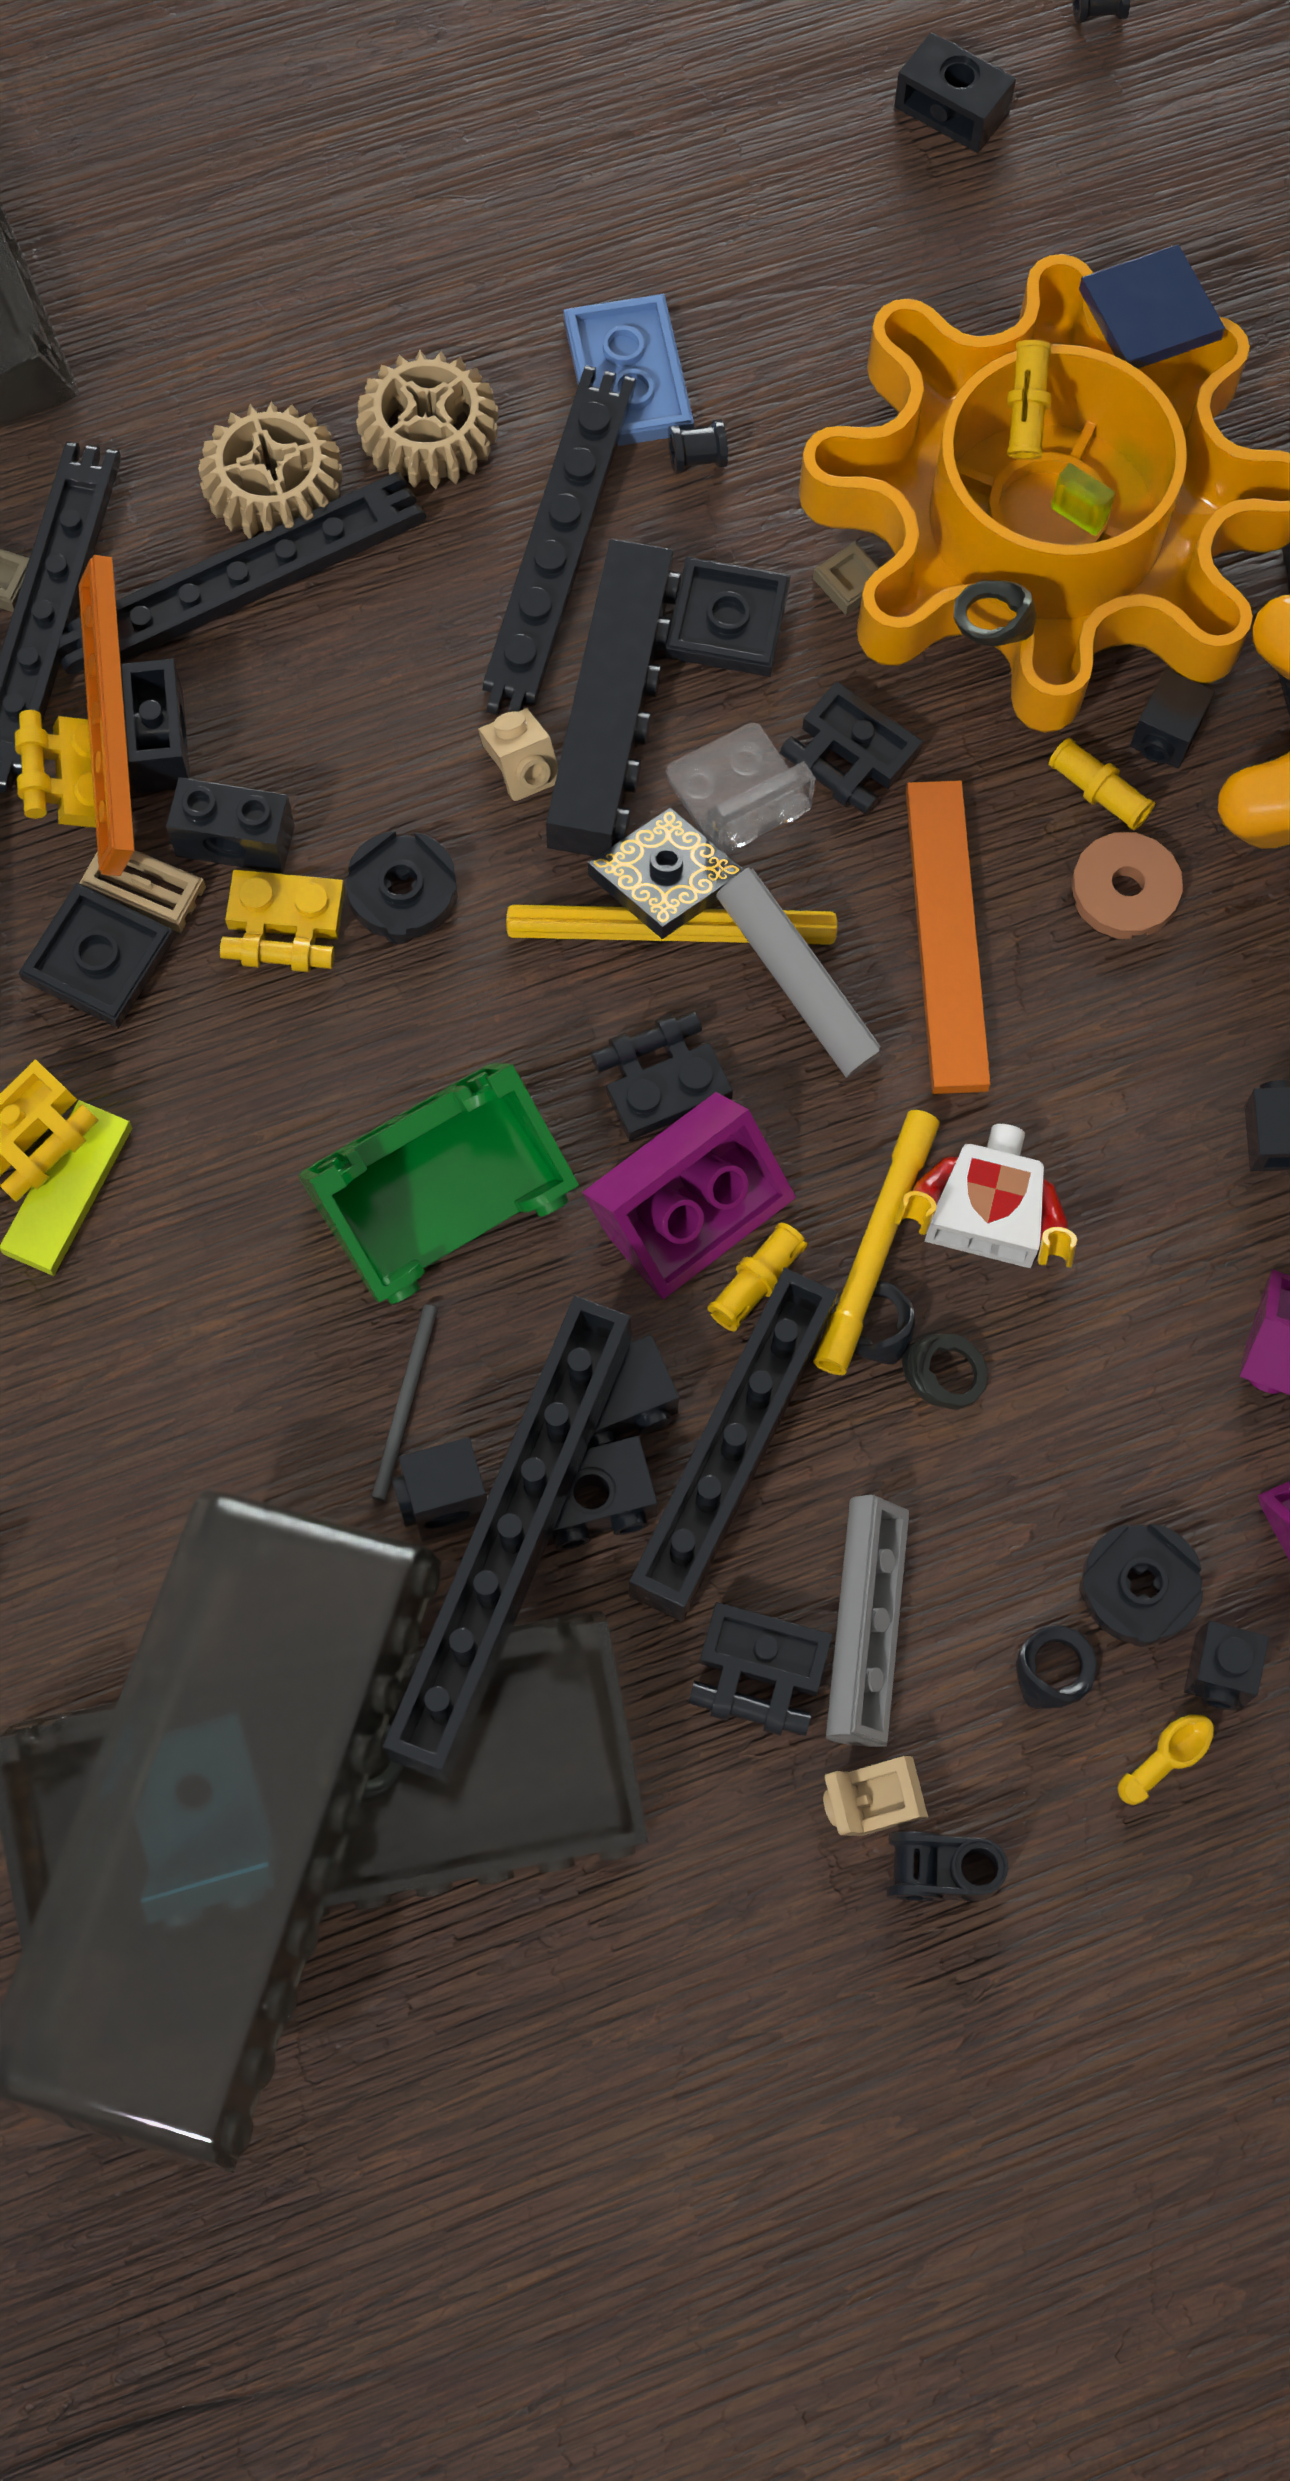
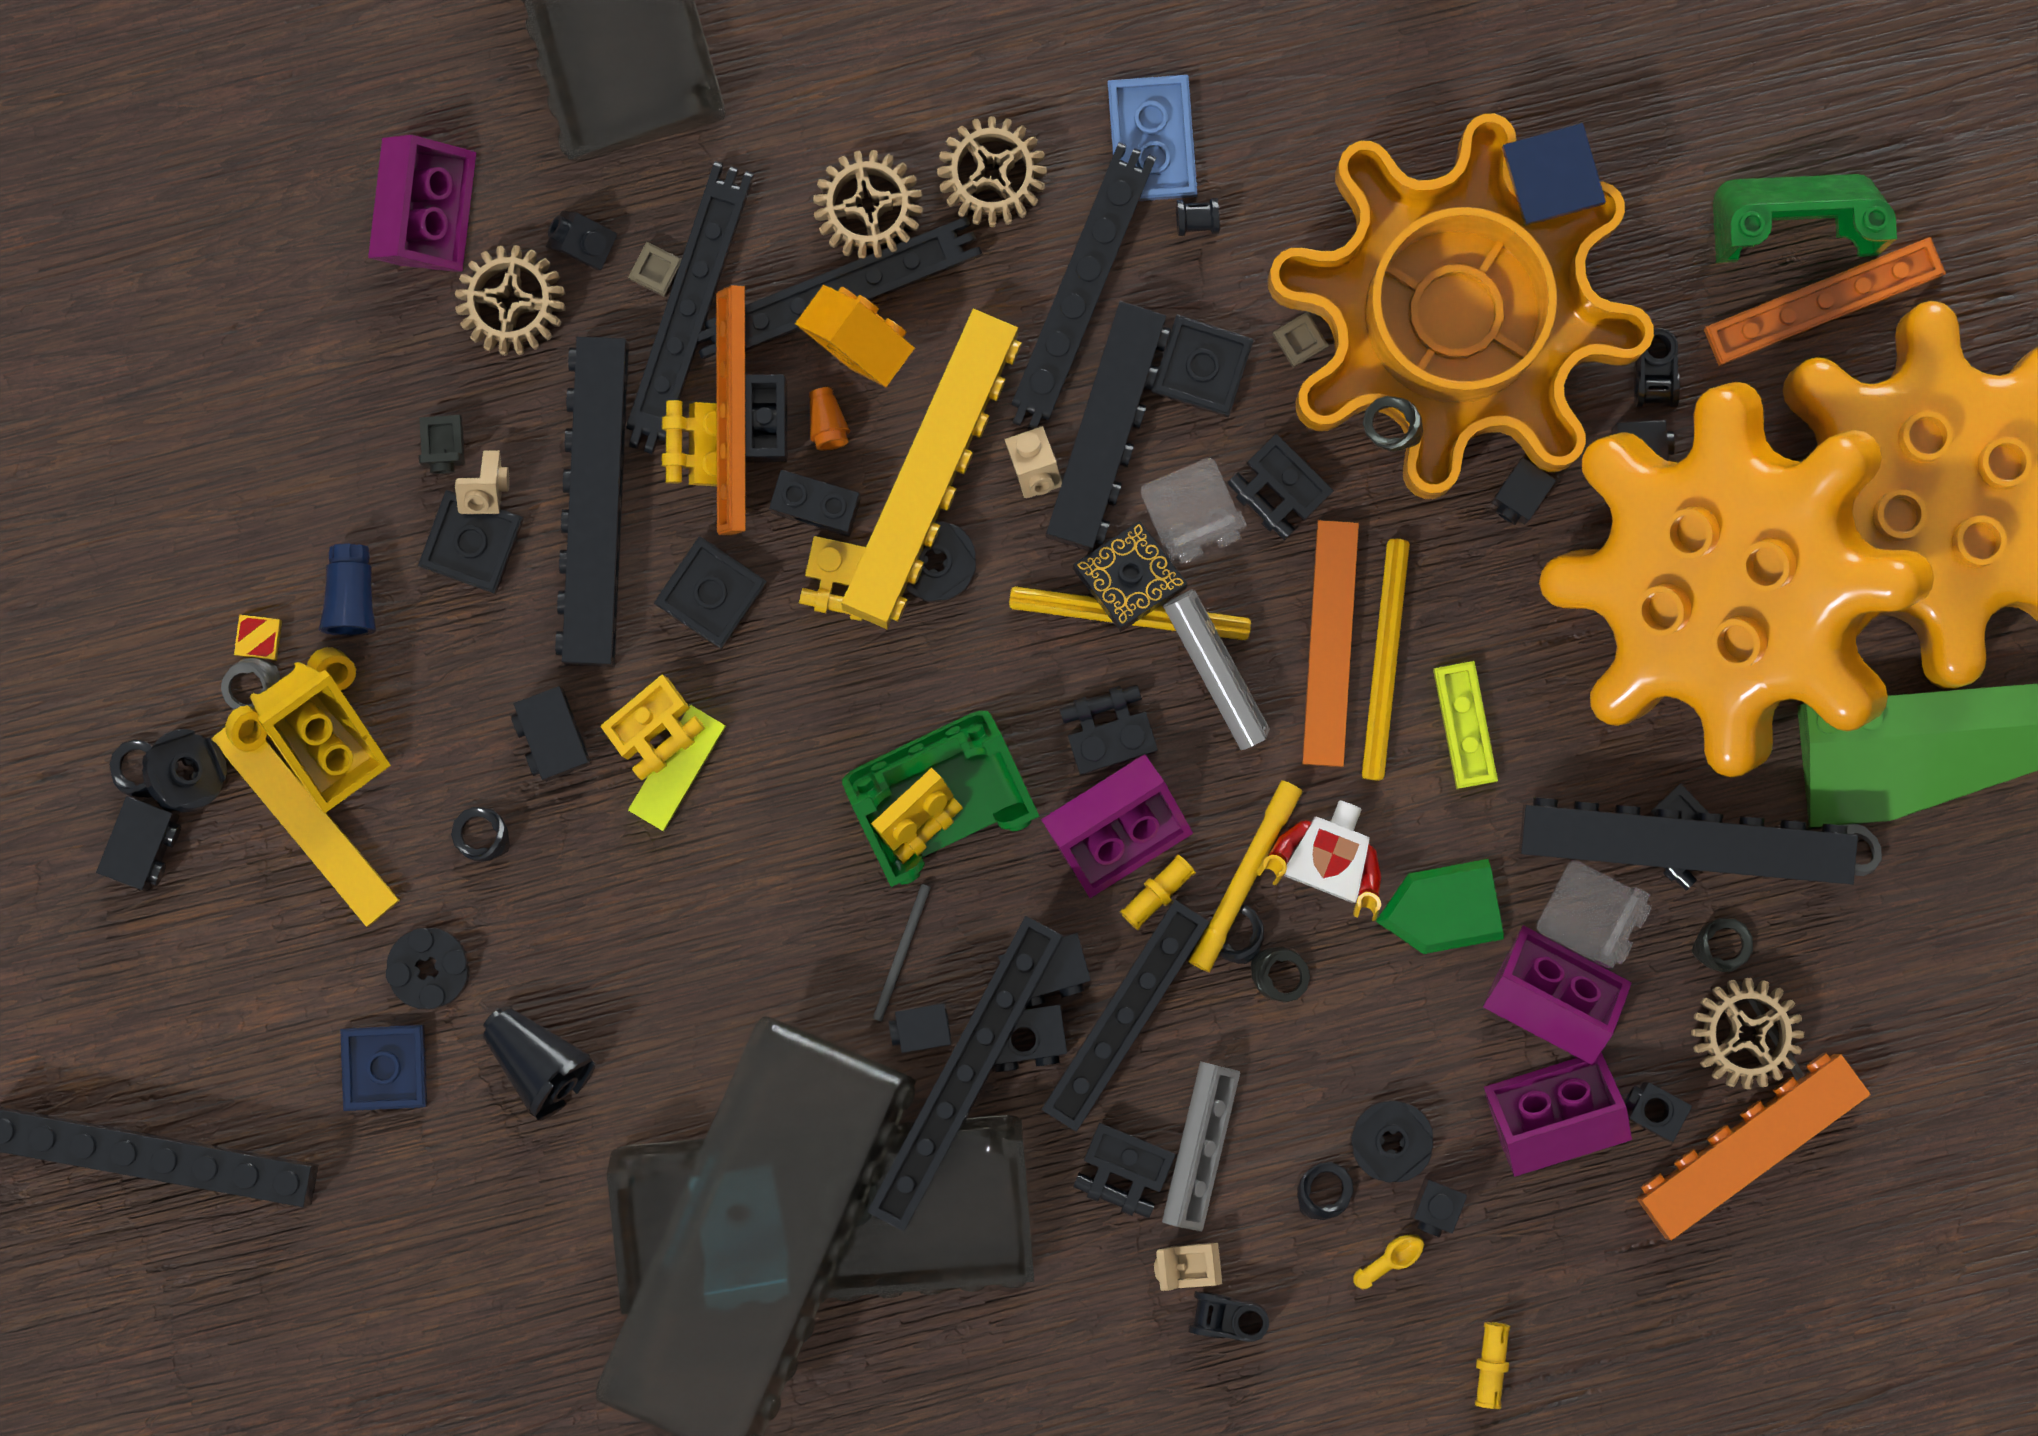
camera: 10 degrees right, 15 degrees up
tan tile [79,850,206,933] -> none
yellow pin [1007,340,1052,460] -> none
yellow pin [1048,738,1155,831] -> none
clear neon green tile [1051,463,1116,536] -> none
nougat tile [1071,832,1183,939] -> none
none -> light orange brick [795,284,915,387]
none -> orange cone [809,387,850,451]
none -> yellow brick [841,308,1022,629]
none -> yellow plate [871,768,963,864]
none -> yellow axle [1362,538,1410,781]
none -> green tile [1375,859,1504,954]
none -> neon yellow tile [1433,661,1498,789]

